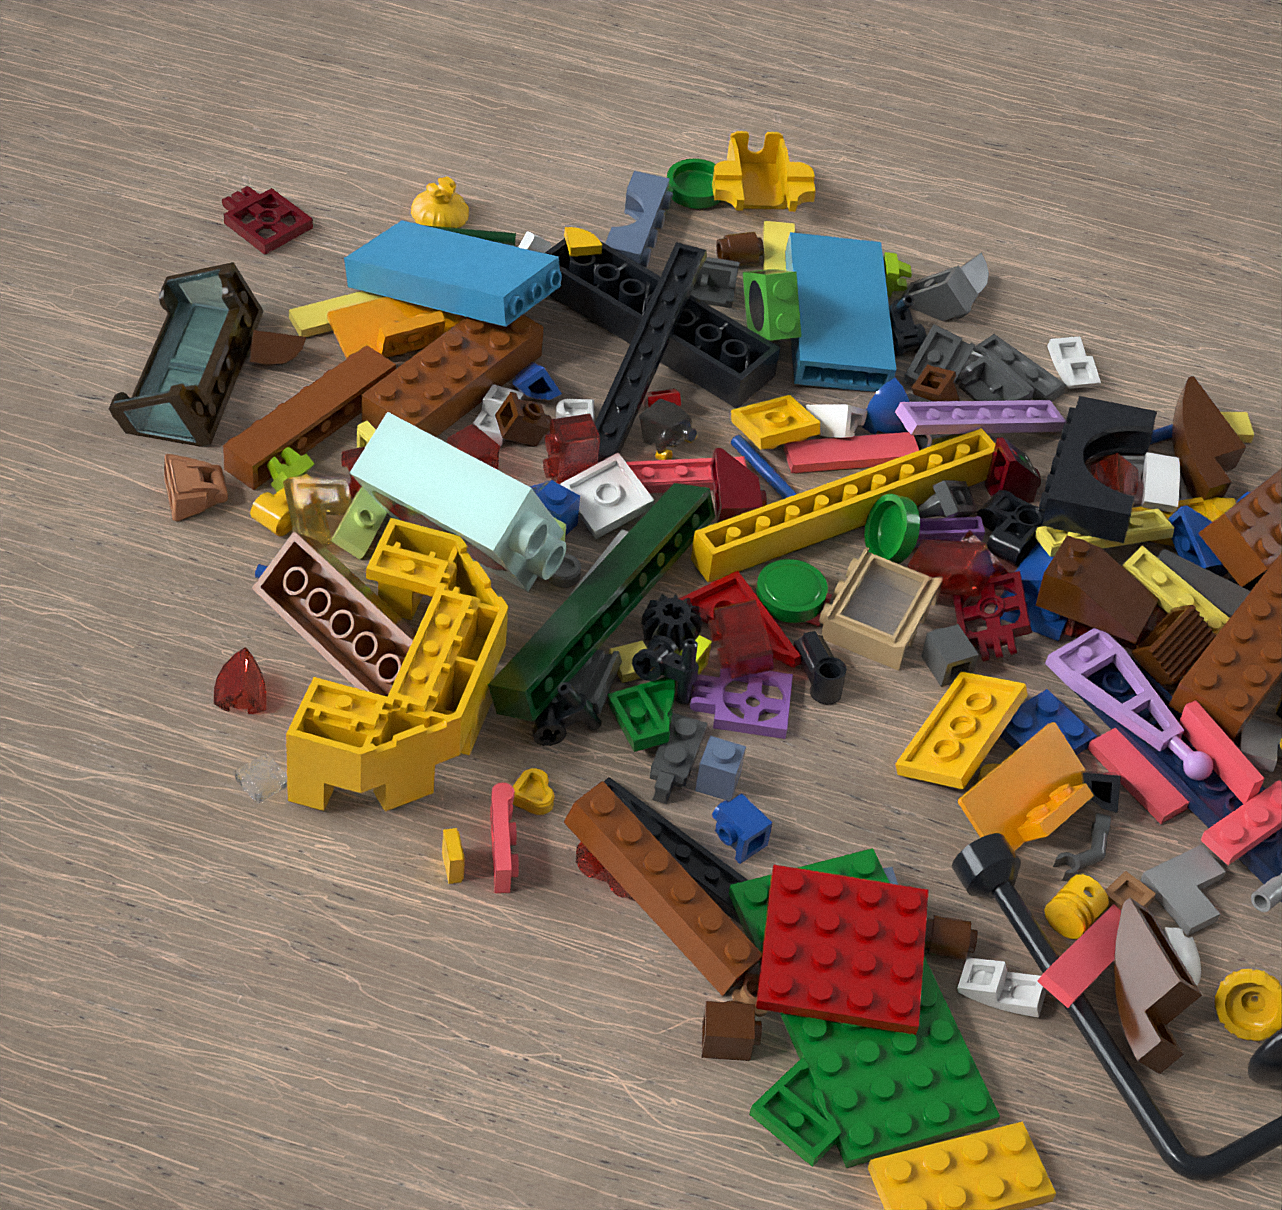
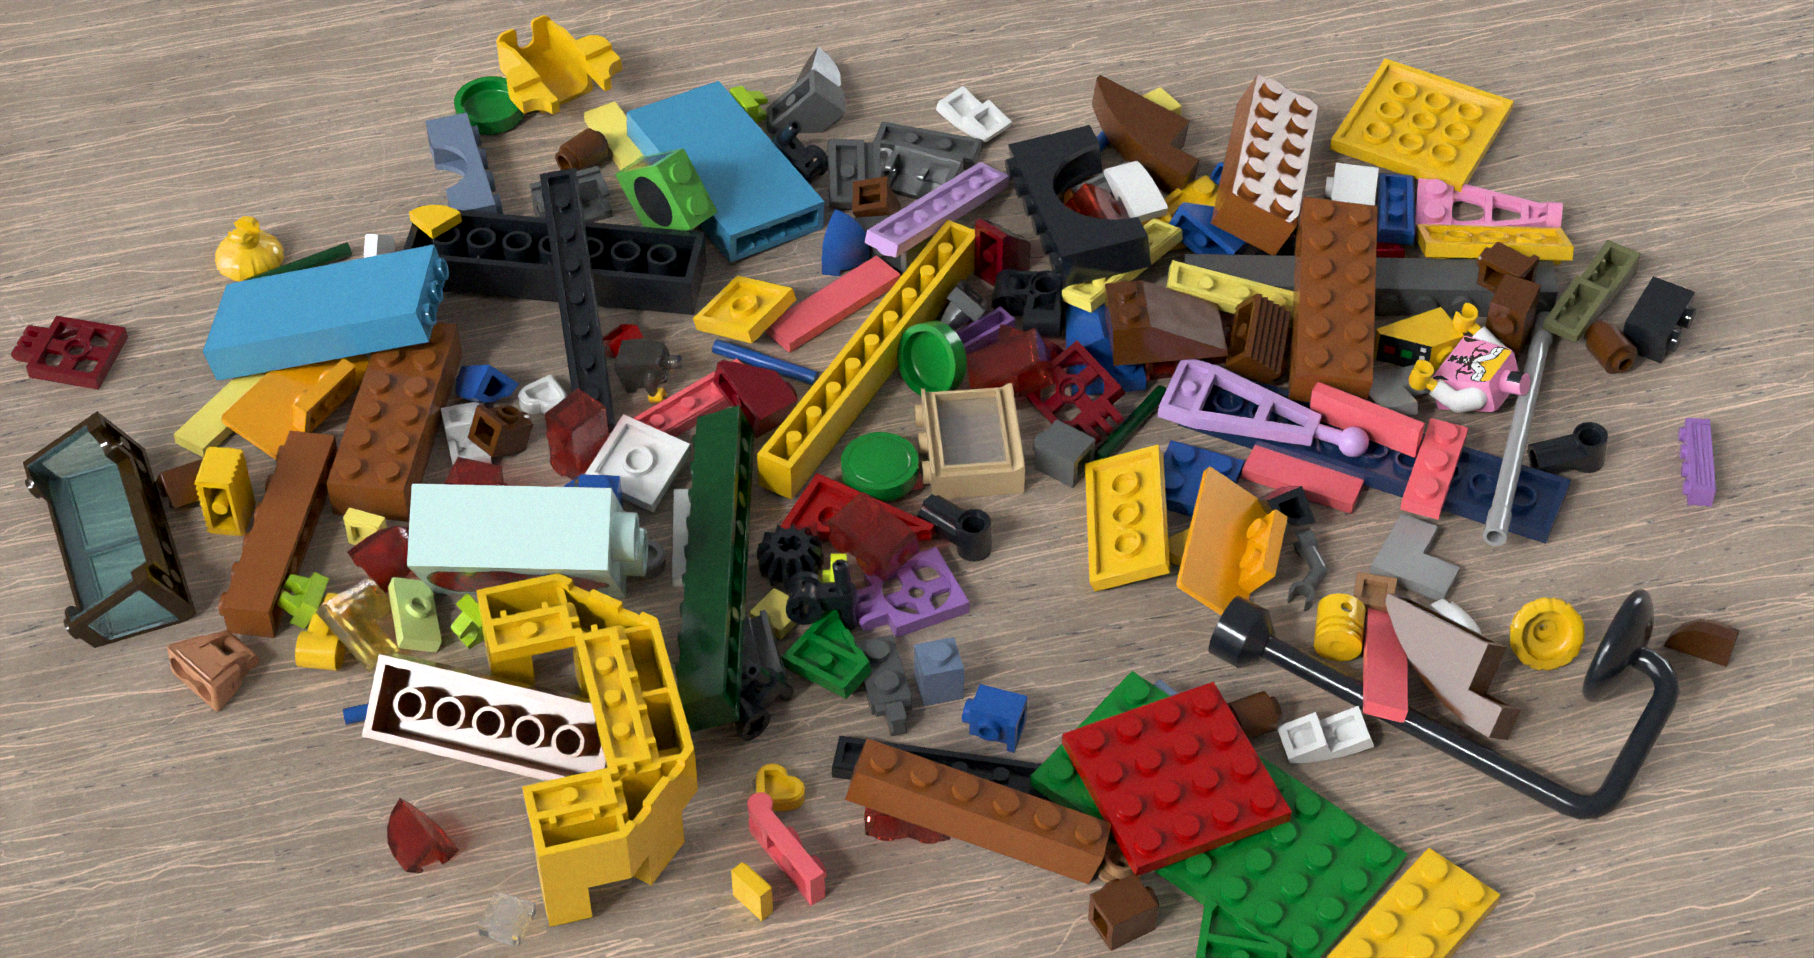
camera: 25 degrees left, 0 degrees up
white brick [806,405,868,438] -> none
none -> yellow brick [194,447,256,536]
none -> dark green bar [1094,385,1167,461]

